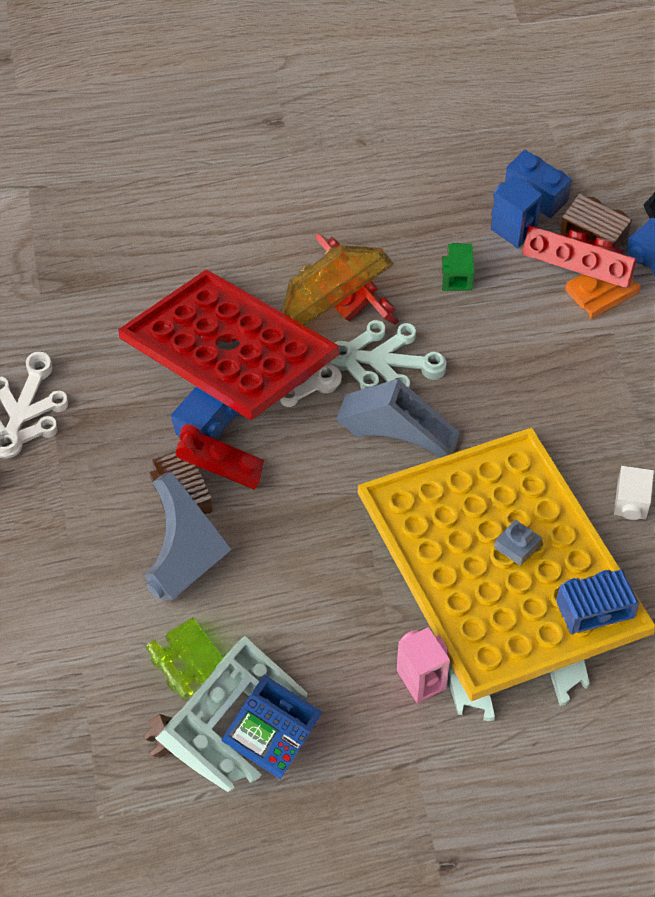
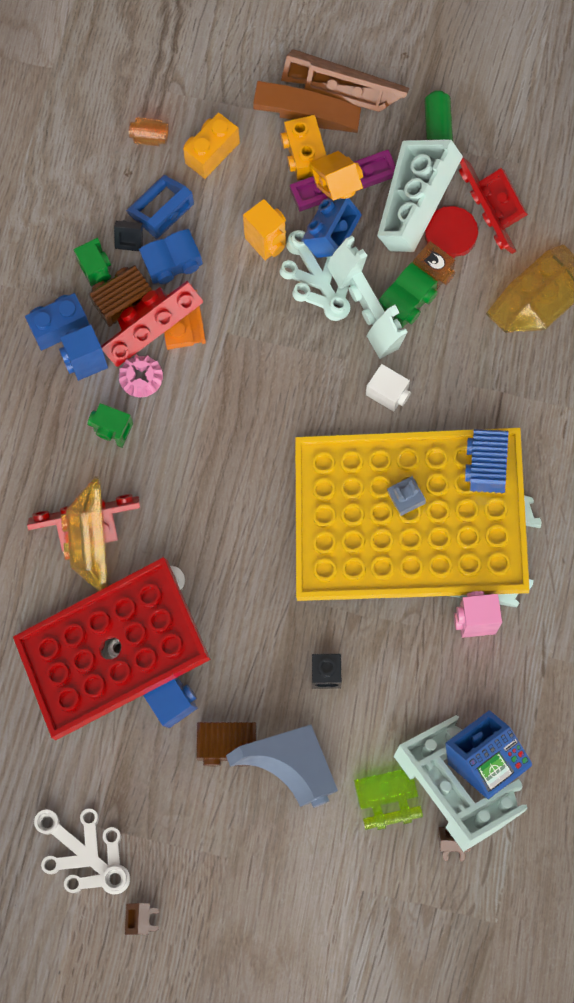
camera: 65 degrees left, 15 degrees up
red plate [175,424,264,490] -> none
light aqua plant [329,320,446,389] -> none
sand blue arch [336,379,460,458] -> none
none -> green brick [73,237,111,286]
none -> bright pink gear [119,354,163,397]
none -> black brick [312,654,342,689]

